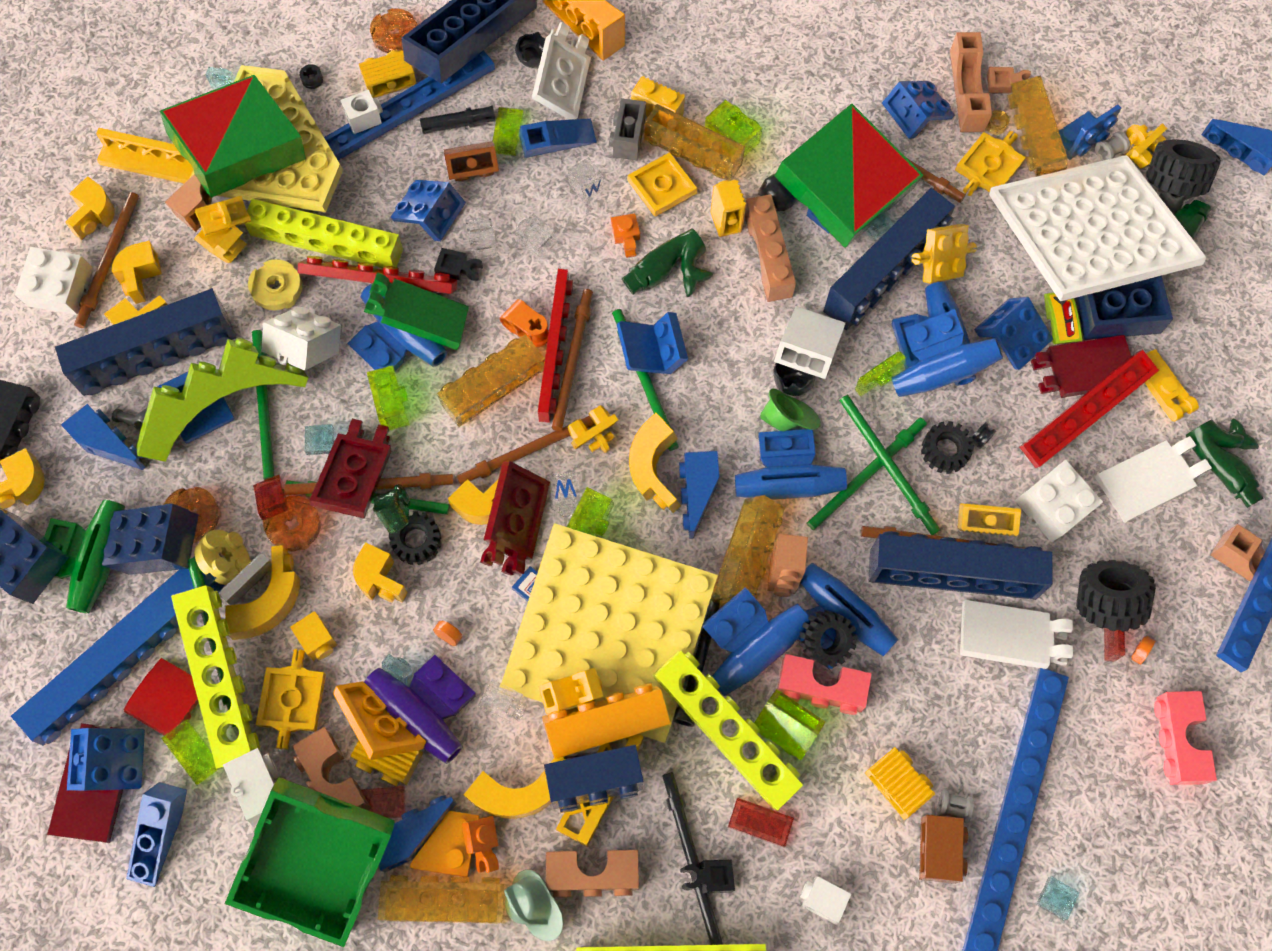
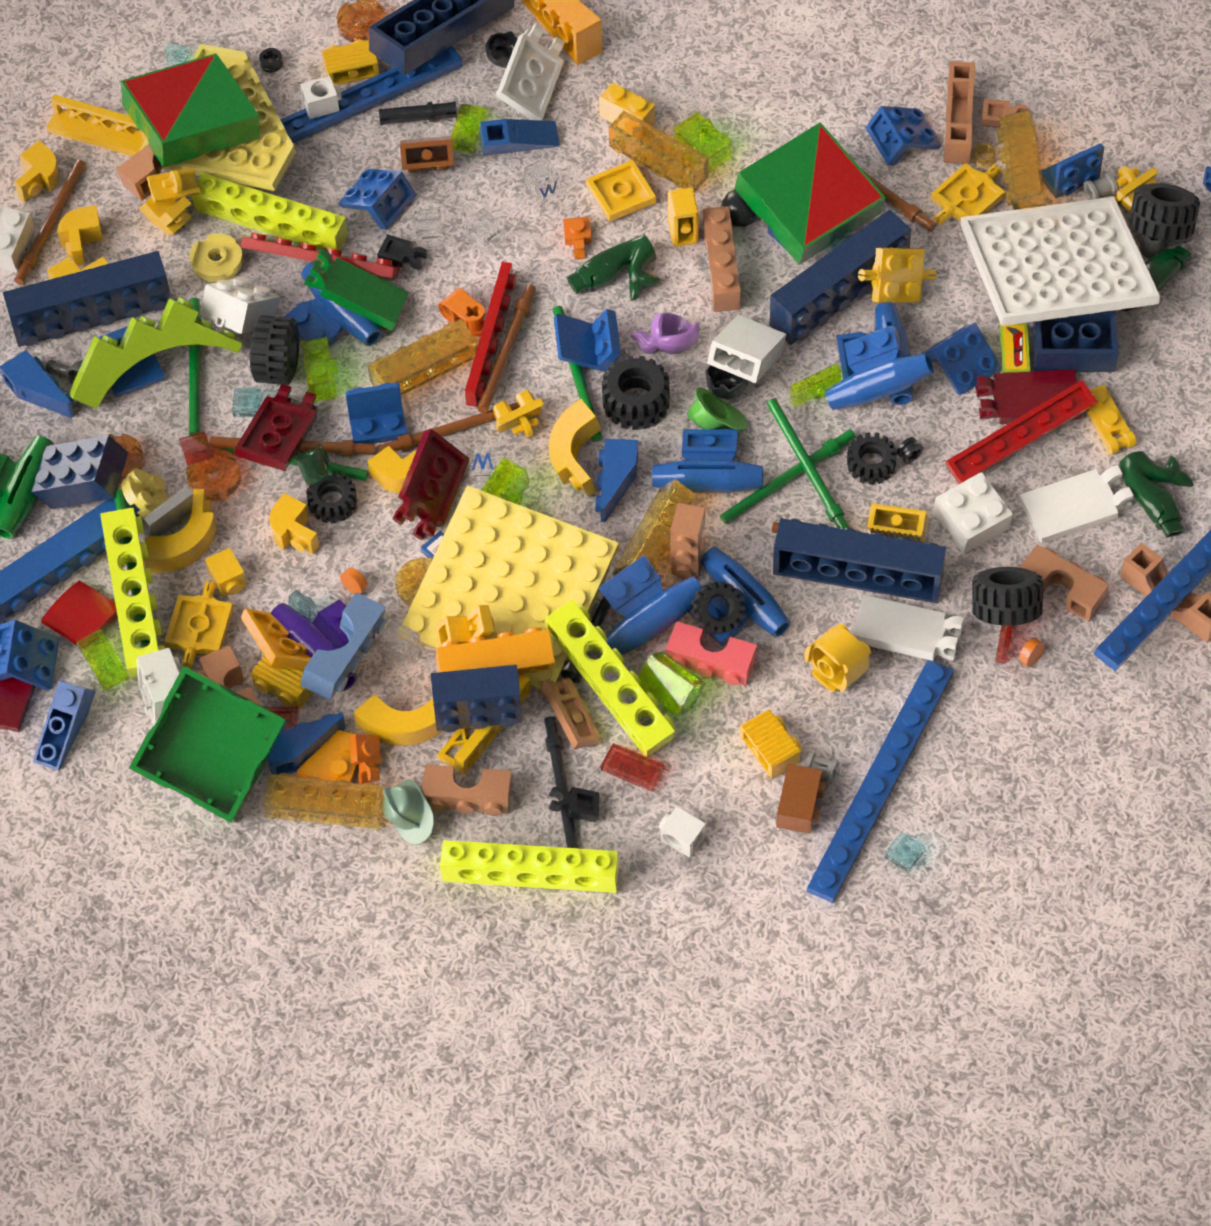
camera: 10 degrees right, 10 degrees down
flat silver brick [609,98,646,161] -> none
coral arch [1154,691,1217,785] -> none
none -> black tyre [250,315,300,385]
none -> medium blue arch [300,592,387,701]
none -> blue bracket [345,382,407,444]
none -> clear yellow plate [395,557,432,607]
none -> nougat plate [541,677,602,749]
none -> black tyre [602,356,670,430]
none -> medium lavender hair [631,312,700,354]
none -> yellow brick [804,624,871,692]
none -> nougat arch [1020,544,1109,622]

